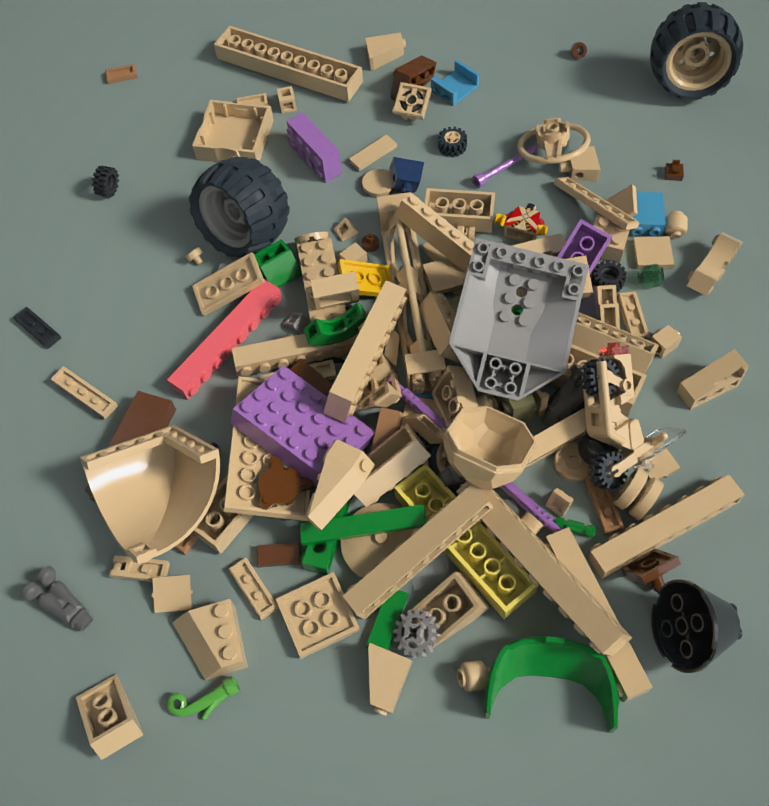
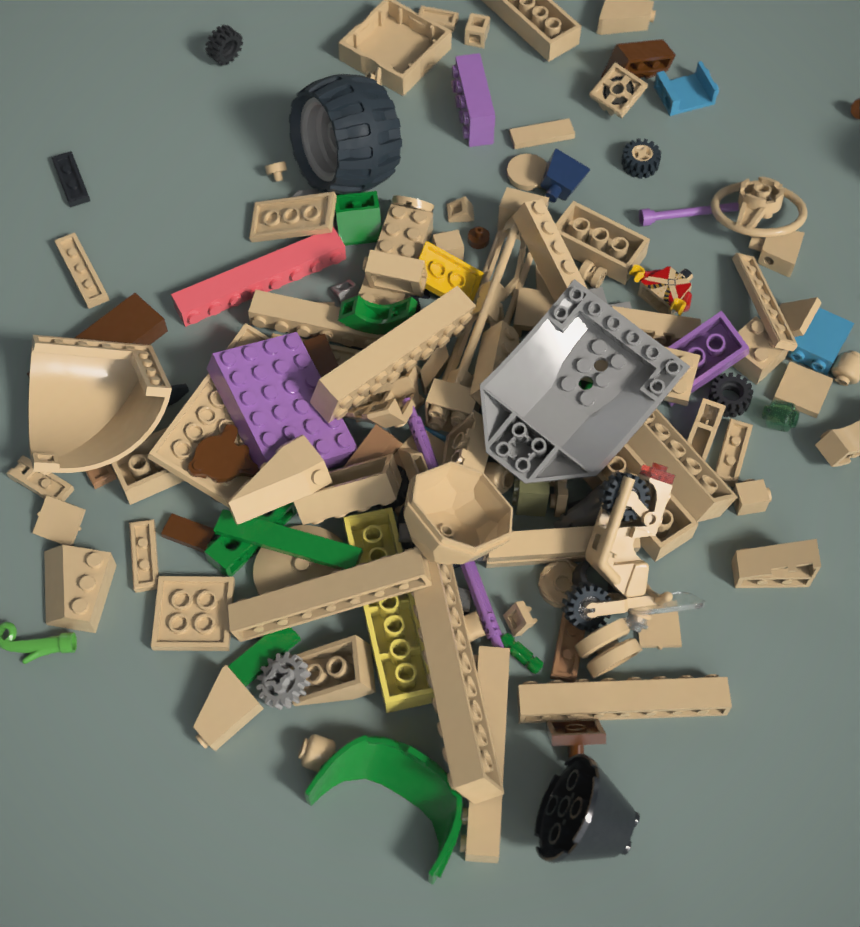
camera: 20 degrees right, 0 degrees up
clear piece [412,550,450,591] -> none

